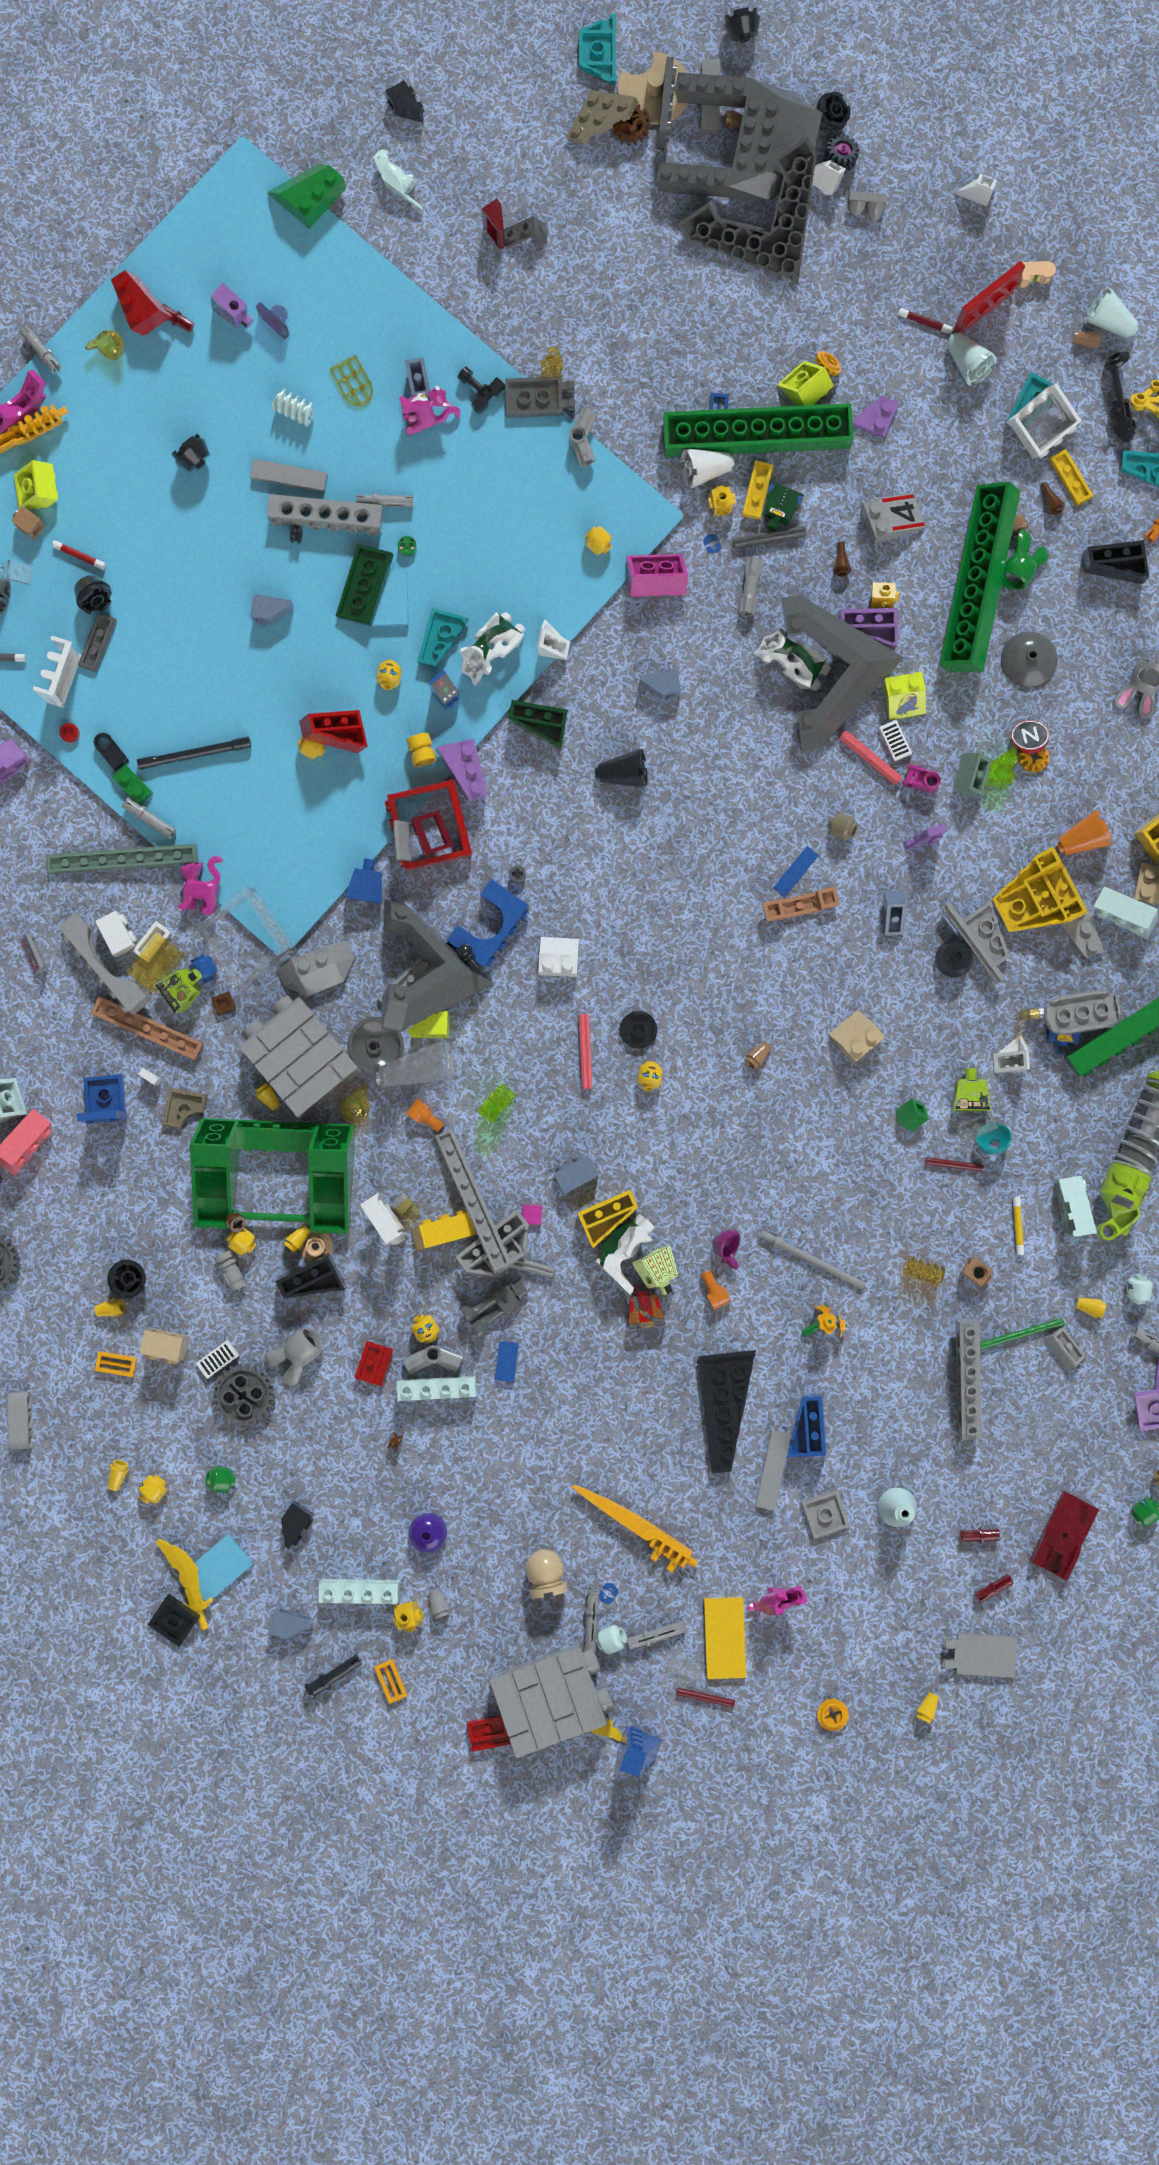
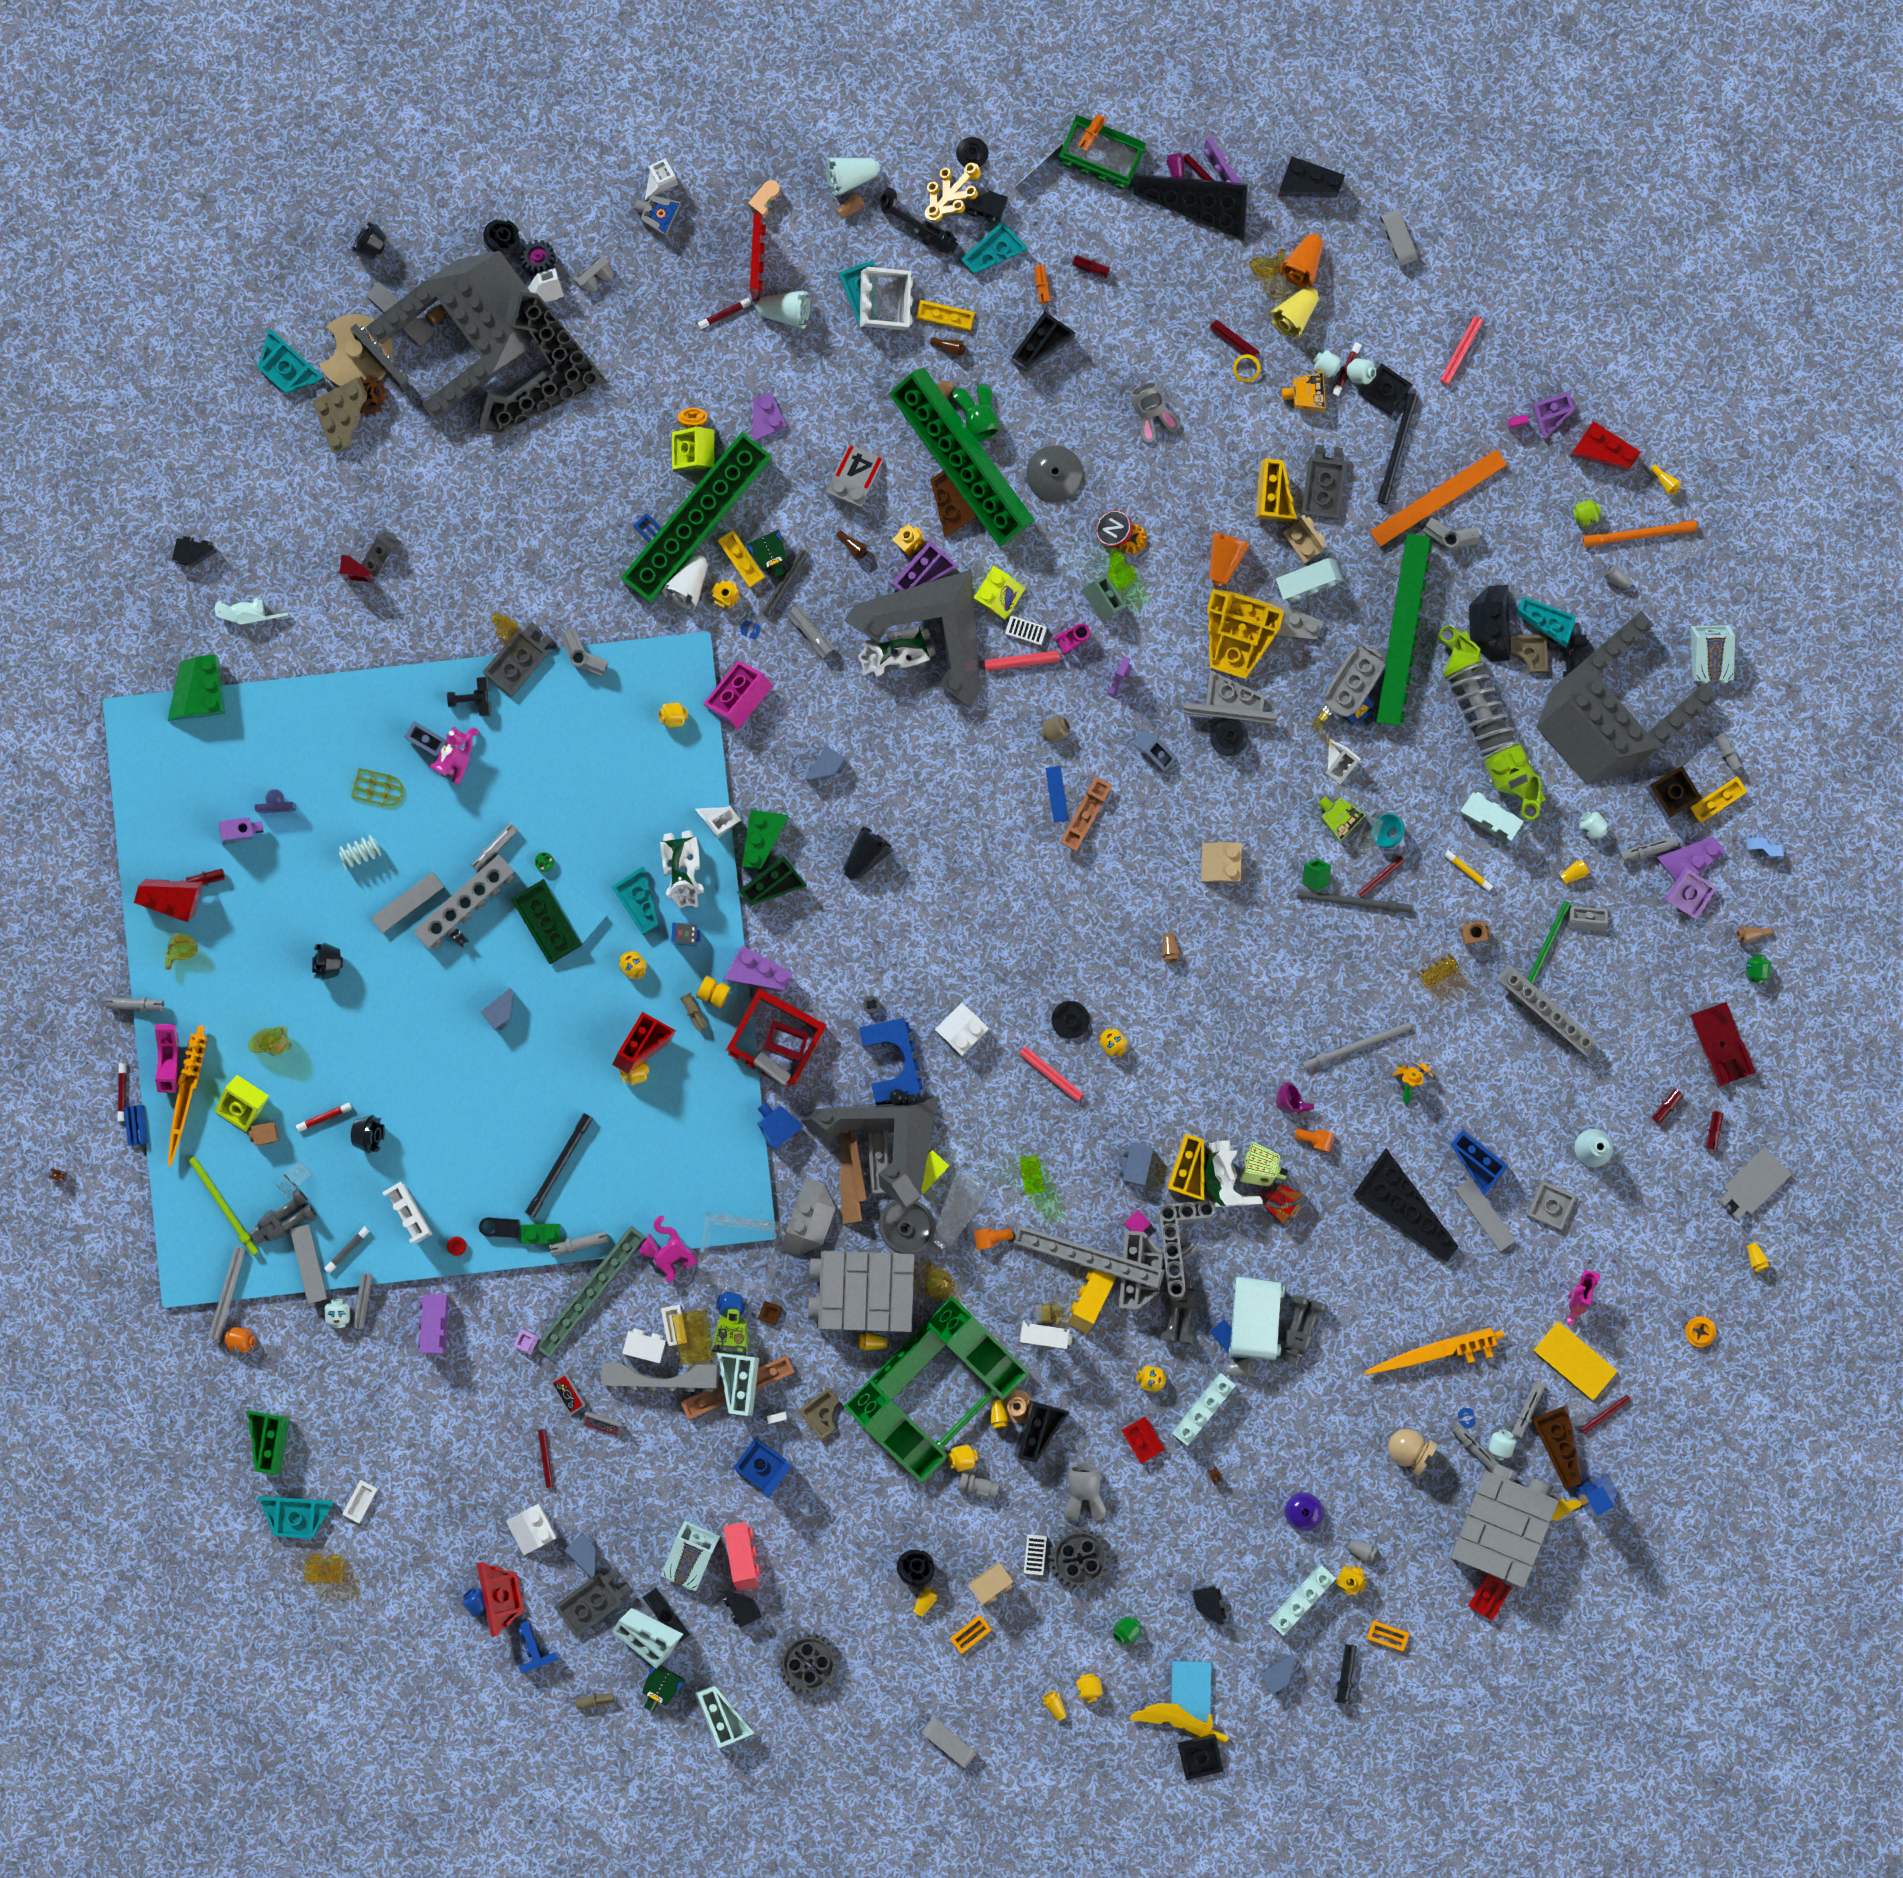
camera: 50 degrees left, 0 degrees up
dark grey tile [78,613,117,673] -> none
reddish brown bush [226,1213,246,1232] -> none
light grey piece [403,1345,463,1374] -> none
none -> clear yellow piece [248,1026,292,1056]
none -> lavender tile [513,1329,539,1355]
none -> slope [550,1372,587,1415]
none -> torso [634,195,682,239]
none -> dark tan axle [680,993,707,1031]
none -> light aqua wedge [717,1353,759,1416]
none -> green wedge [742,810,789,871]
none -> medium nougat wedge [840,1130,867,1224]
none -> reddish brown wing [930,470,977,538]
none -> light grey beam [1159,1201,1215,1301]
none -> light grey cone [1227,1358,1255,1377]
none -> light aqua windscreen [1229,1277,1285,1360]
none -> dark grey piece [1283,1295,1328,1365]
none -> dark grey bar [1297,890,1413,913]
none -> reddish brown wing [1532,1404,1584,1490]

